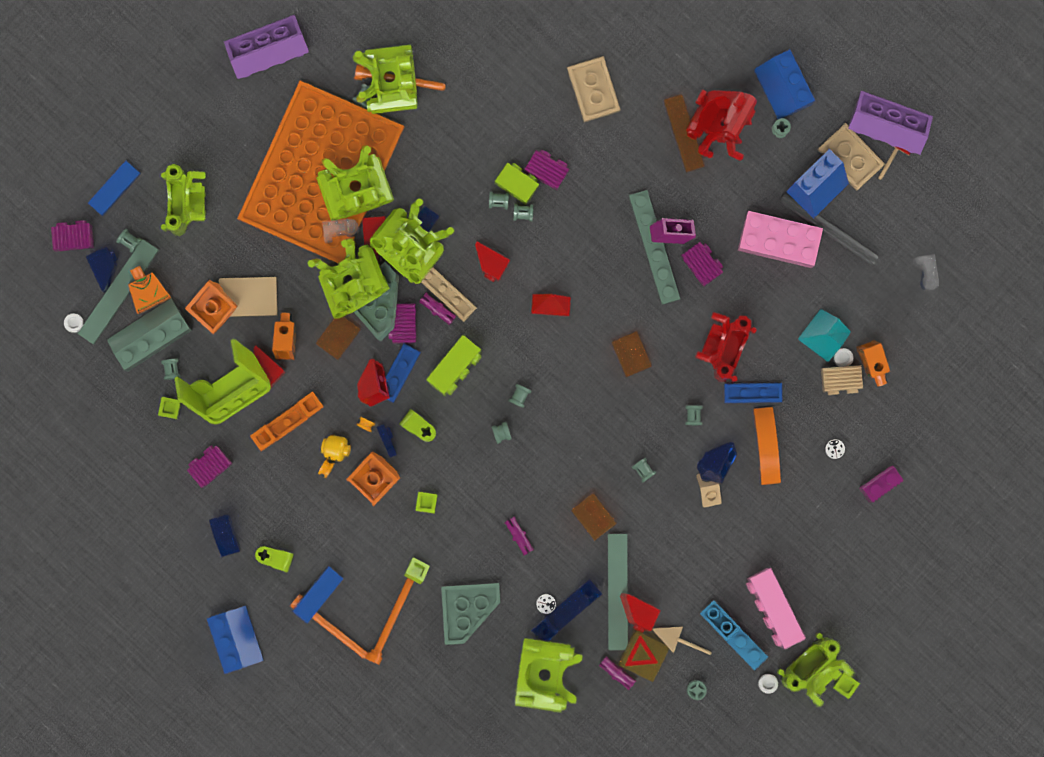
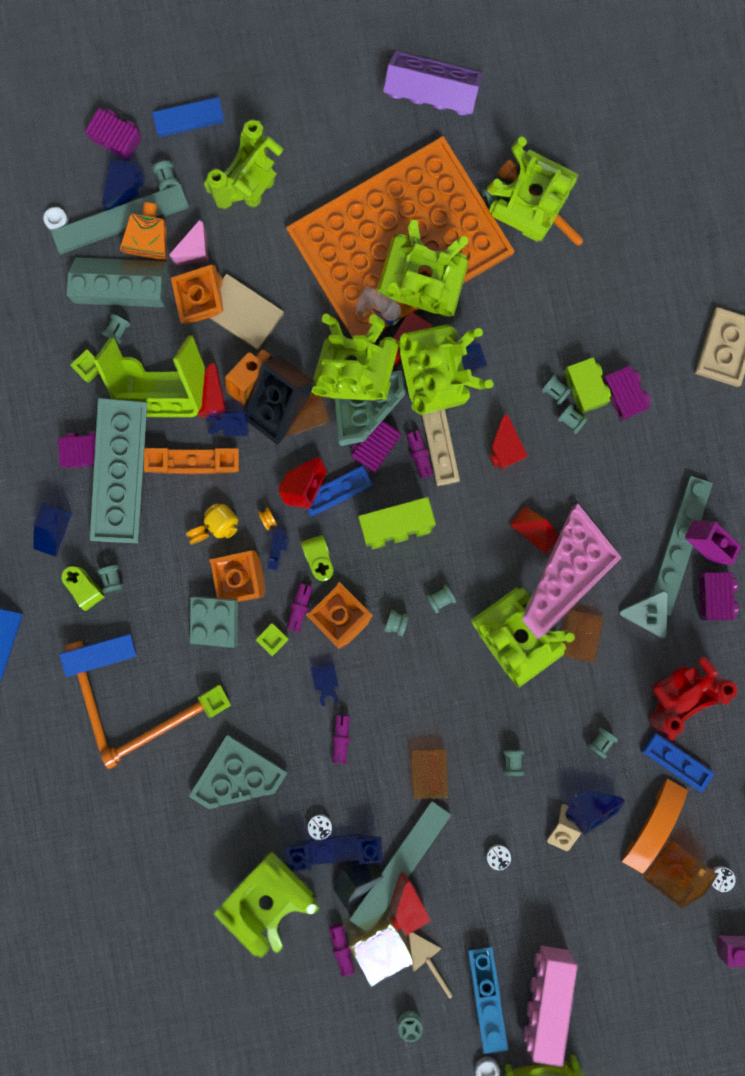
camera: 35 degrees right, 0 degrees up
none -> sand green plate [89,398,147,543]
none -> sand green bush [97,565,124,593]
none -> bright pink slope [170,220,209,265]
none -> sand green plate [190,596,238,648]
none -> clear blue plate [206,411,249,436]
none -> black slope [243,355,315,445]
none -> magenta pin [285,583,313,633]
none -> orange slope [306,582,373,649]
none -> clear blue plate [311,663,339,706]
none -> black slope [333,858,383,908]
none -> lime piece [471,587,575,688]
none -> white tile [486,844,511,870]
none -> bright pink wing [522,503,622,638]
none -> sand green piece [620,590,667,638]
none -> clear orange slope [644,840,718,909]

